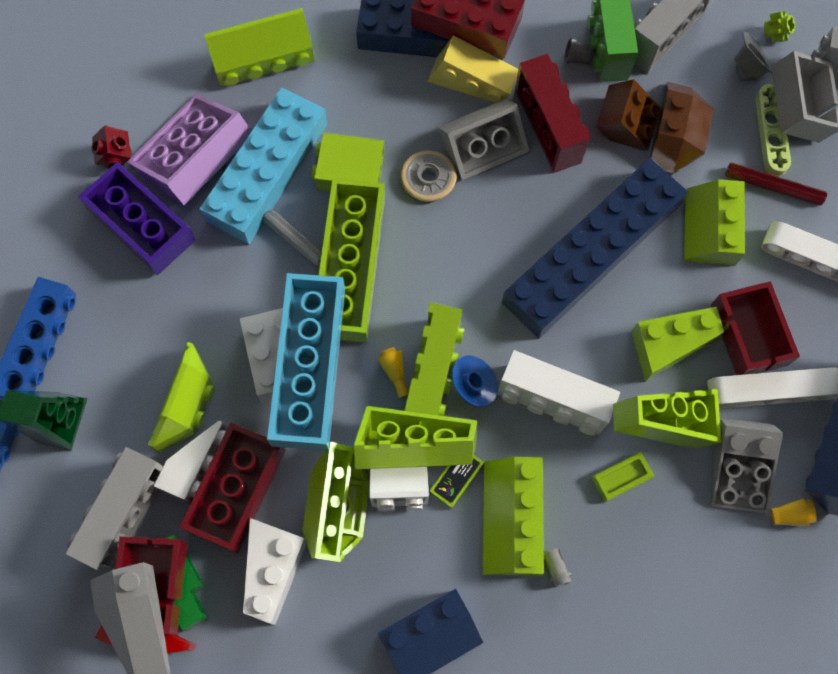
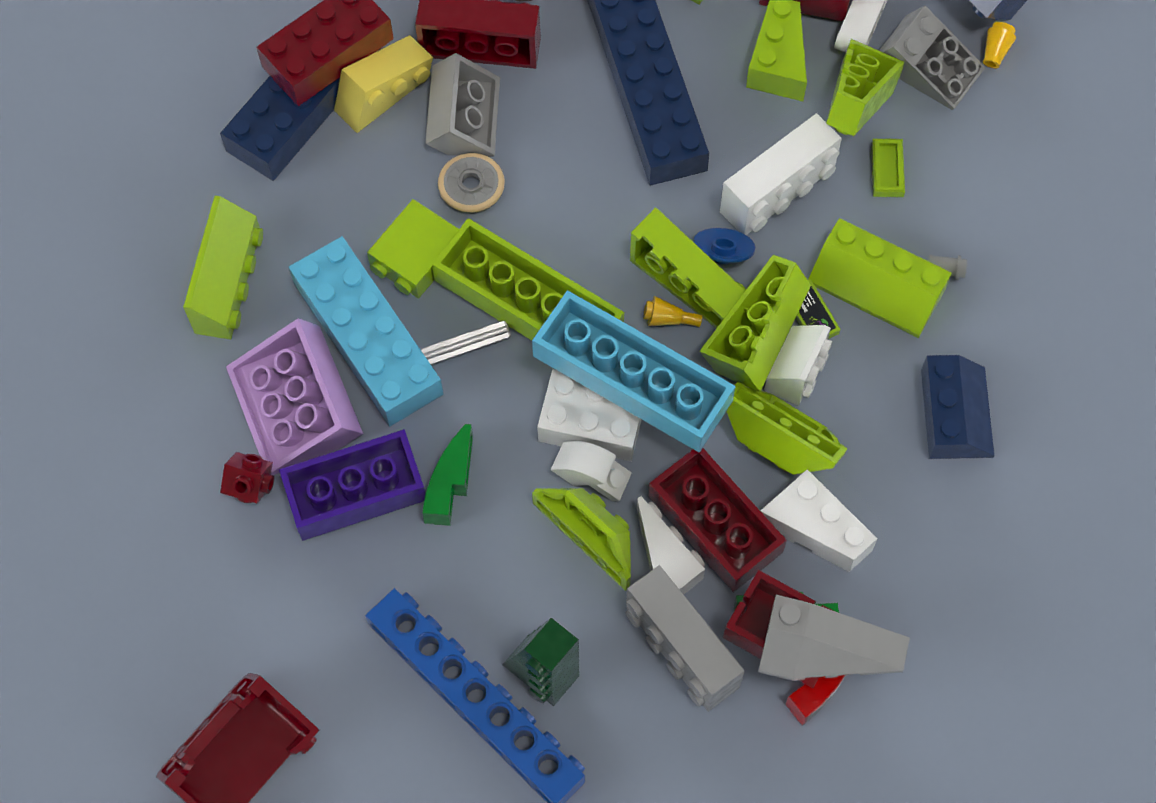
camera: 60 degrees left, 5 degrees down
none -> green slope [422,424,473,526]
none -> white brick [551,441,632,501]

